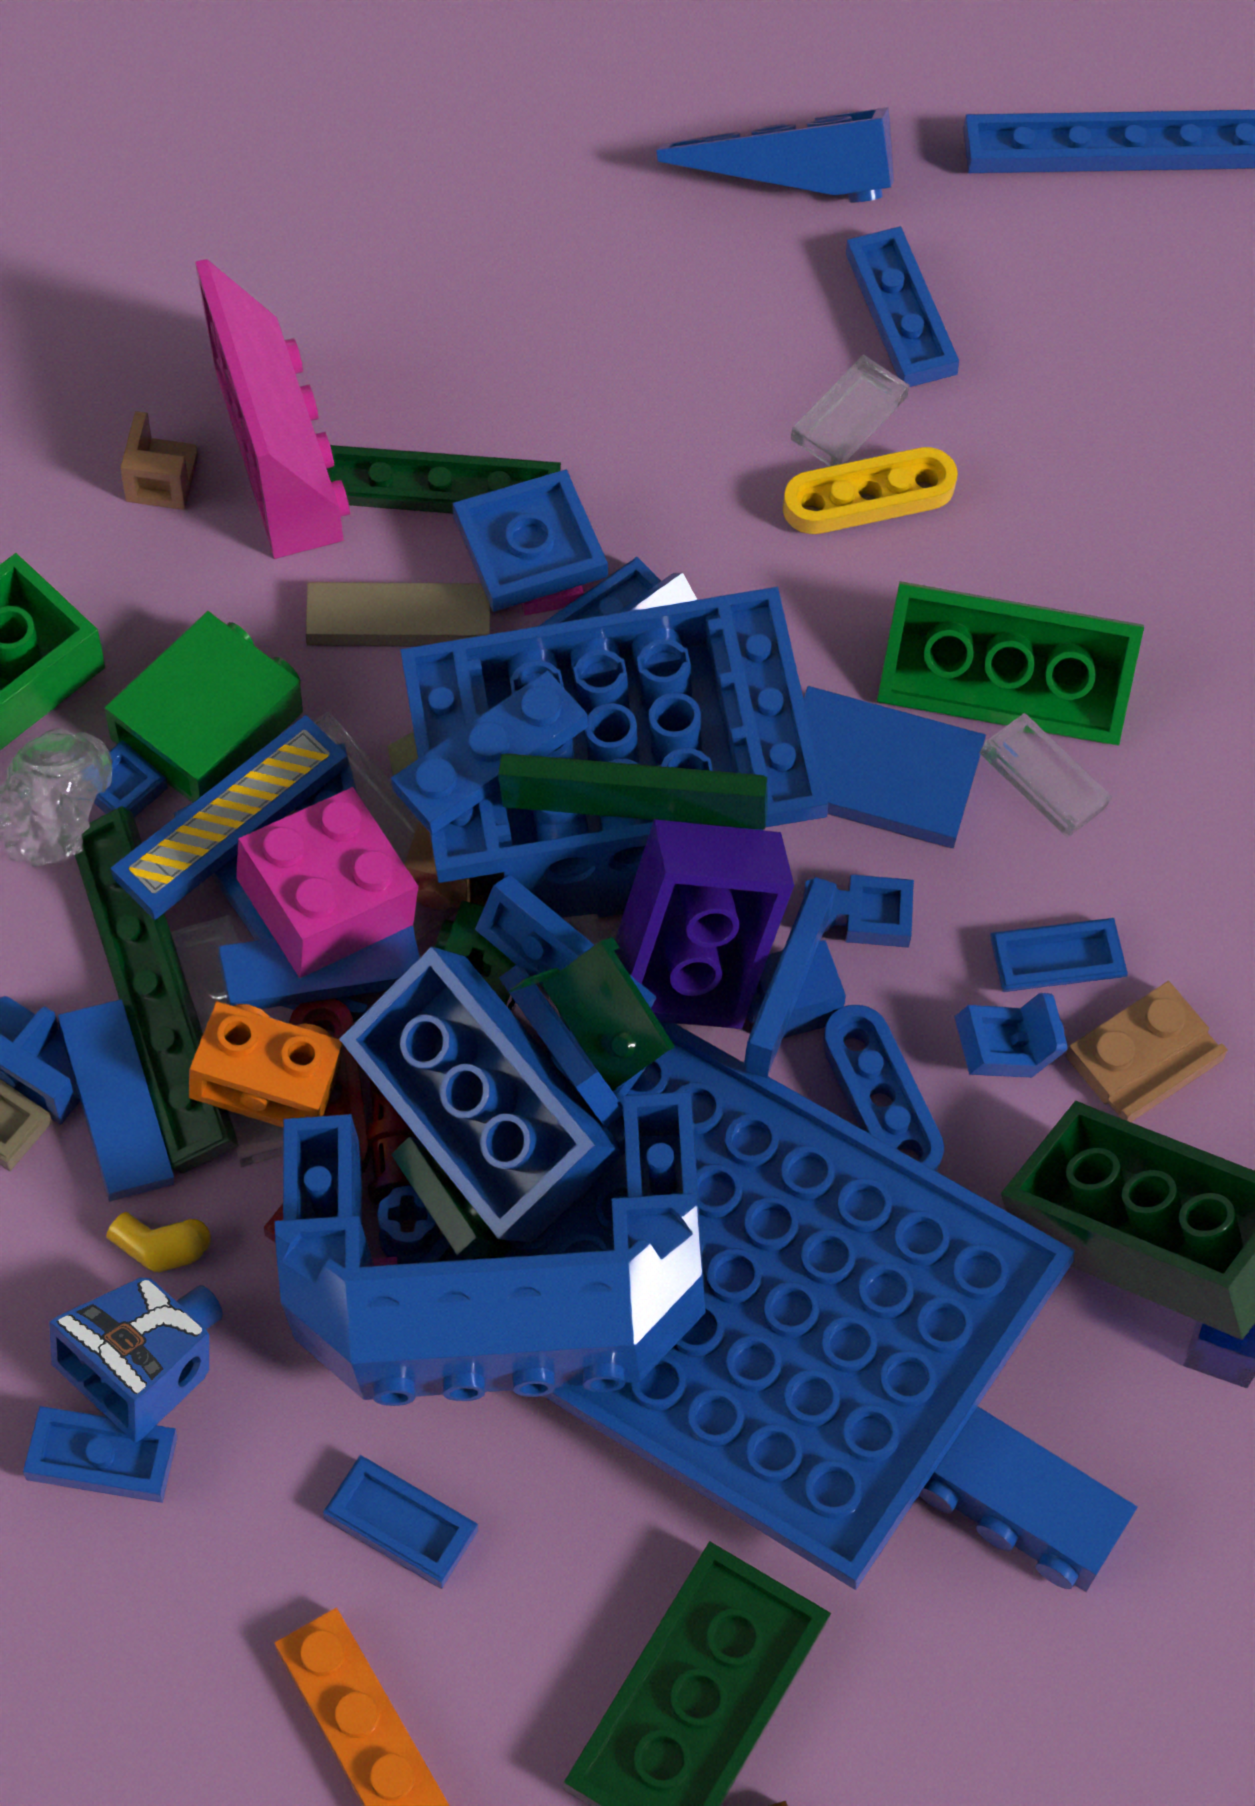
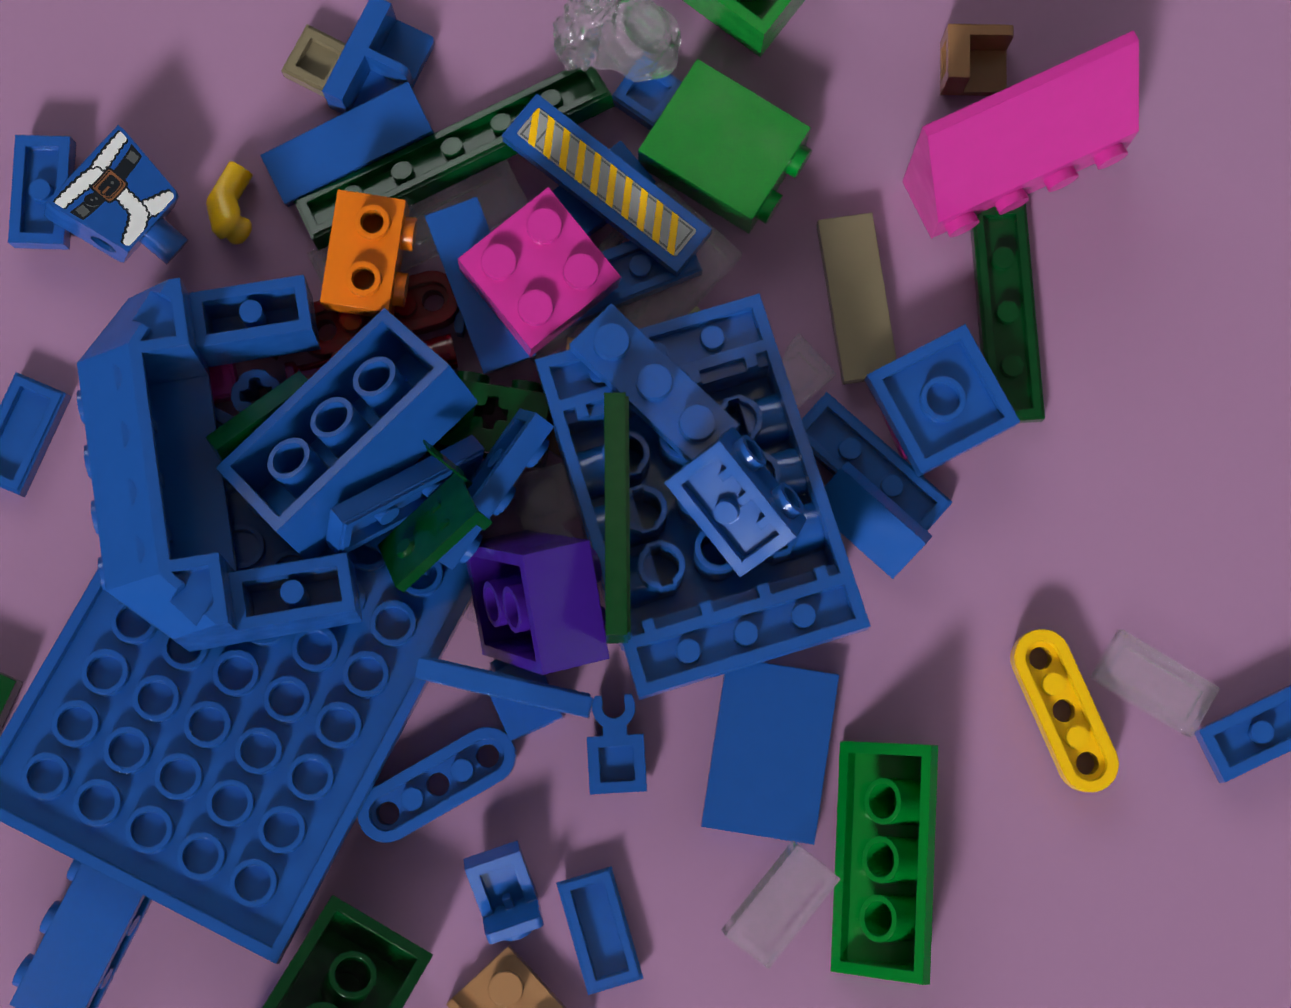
camera: 85 degrees right, 20 degrees up
none -> blue bracket [664,427,806,577]

